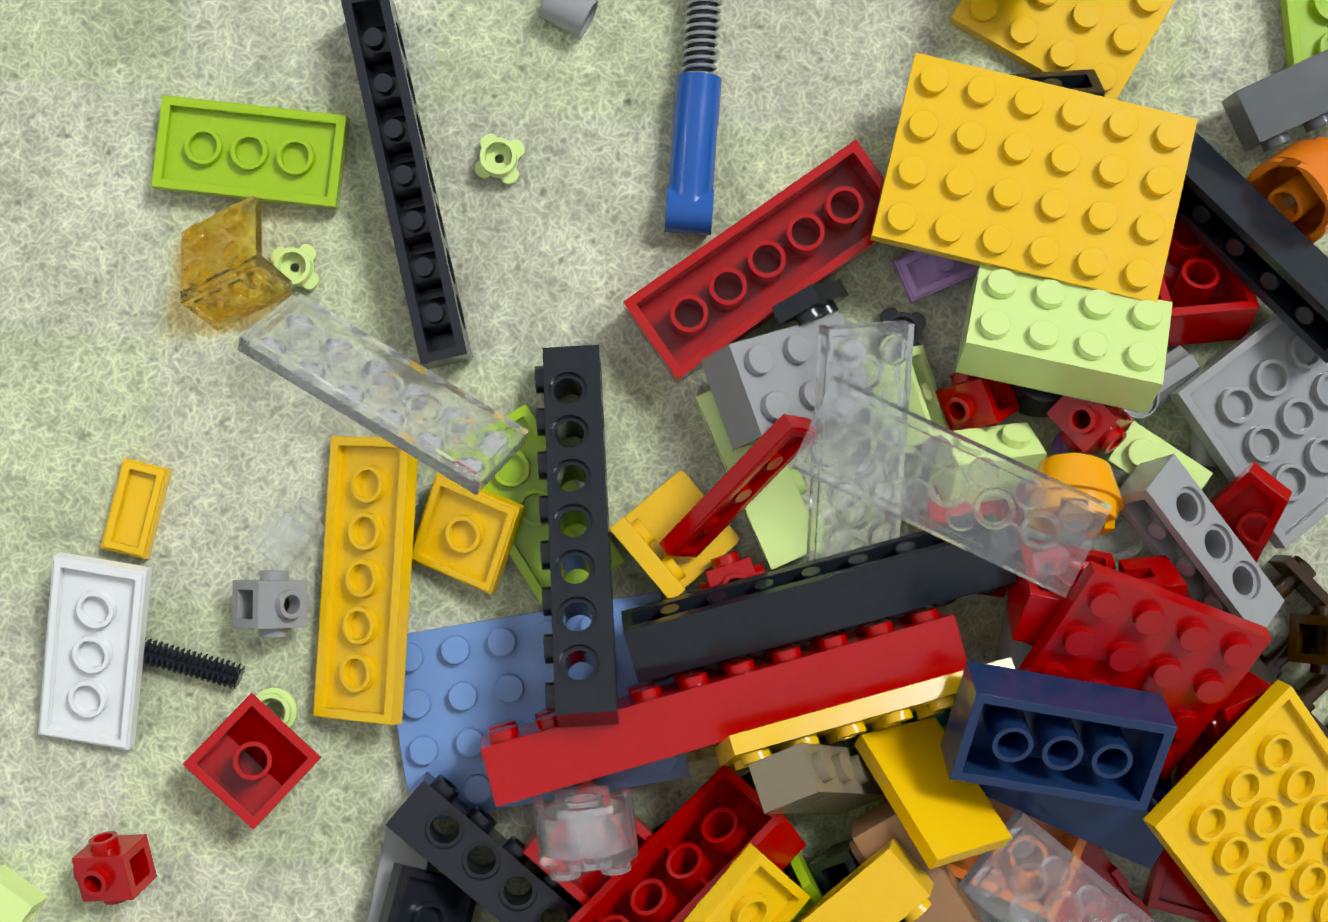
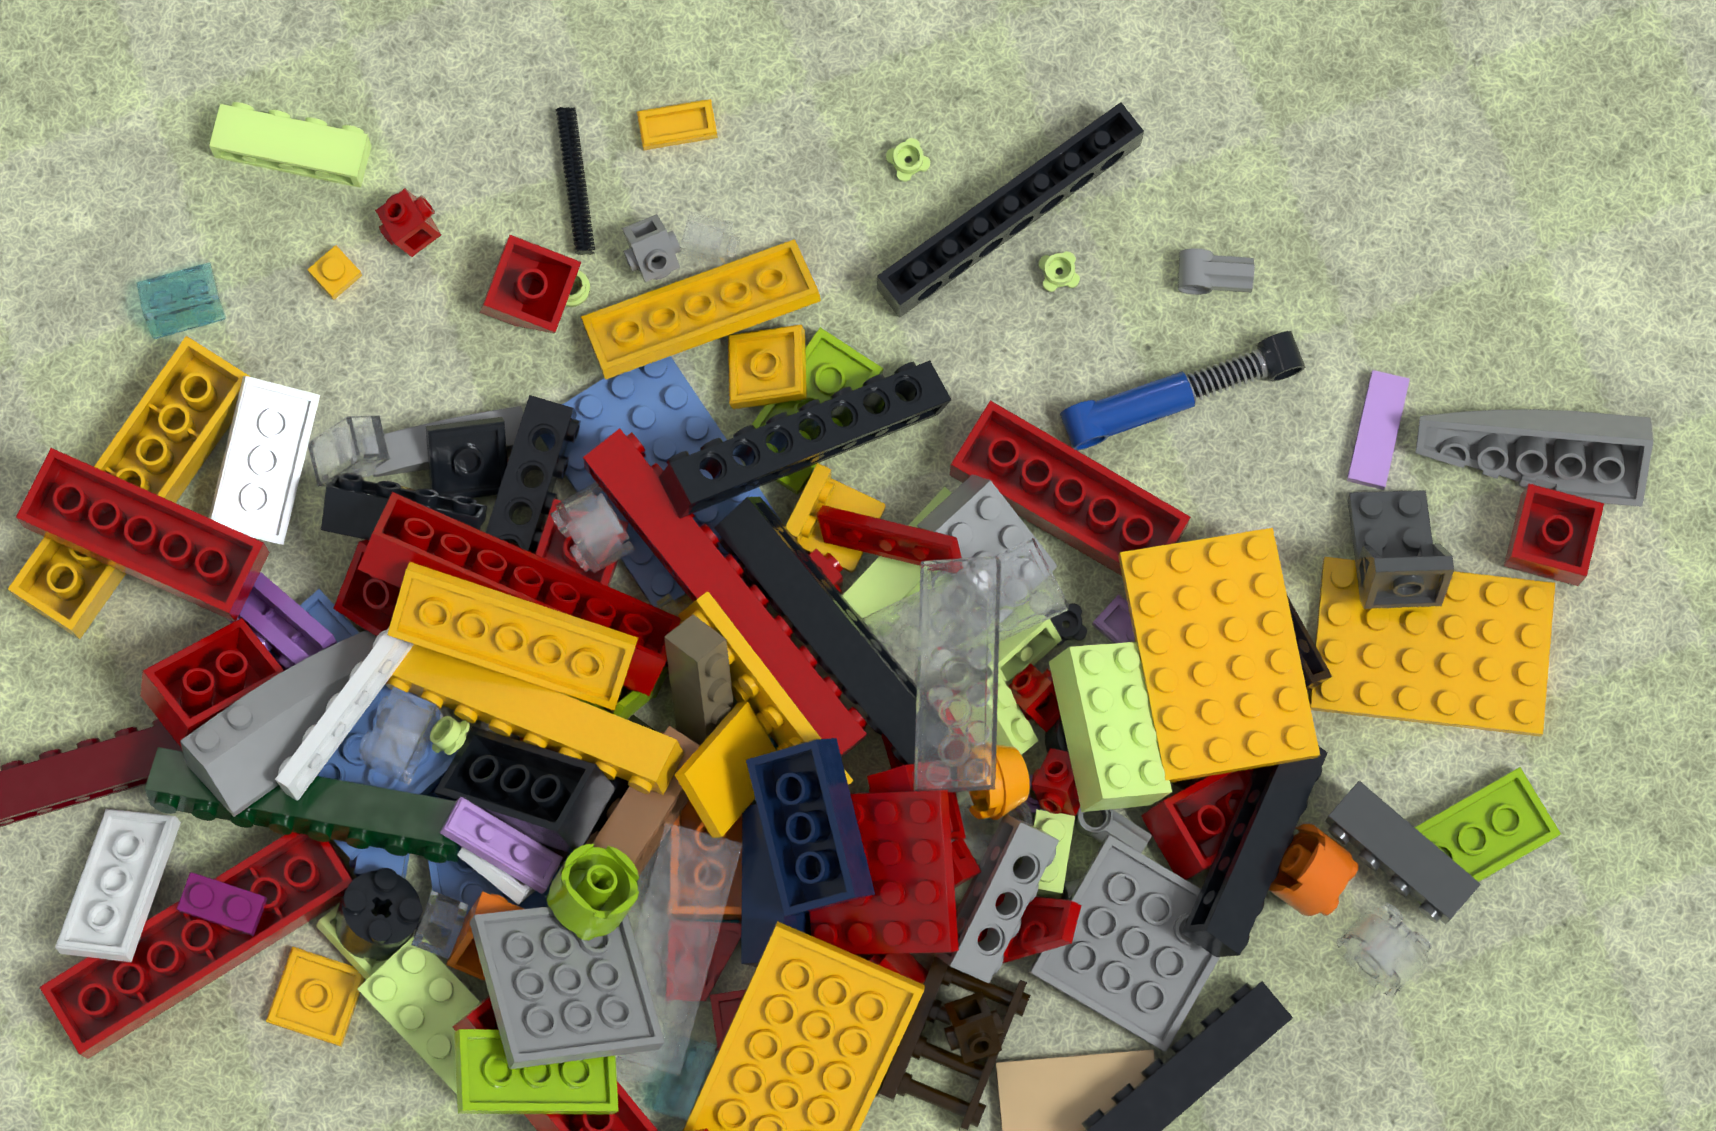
camera: 65 degrees right, 10 degrees down
white tile [38,552,152,750] -> none
lime plate [151,95,350,210] -> none
clear yellow bracket [180,196,292,331] -> none
clear plate [238,291,529,495] -> none
black plate [771,279,849,326] -> none

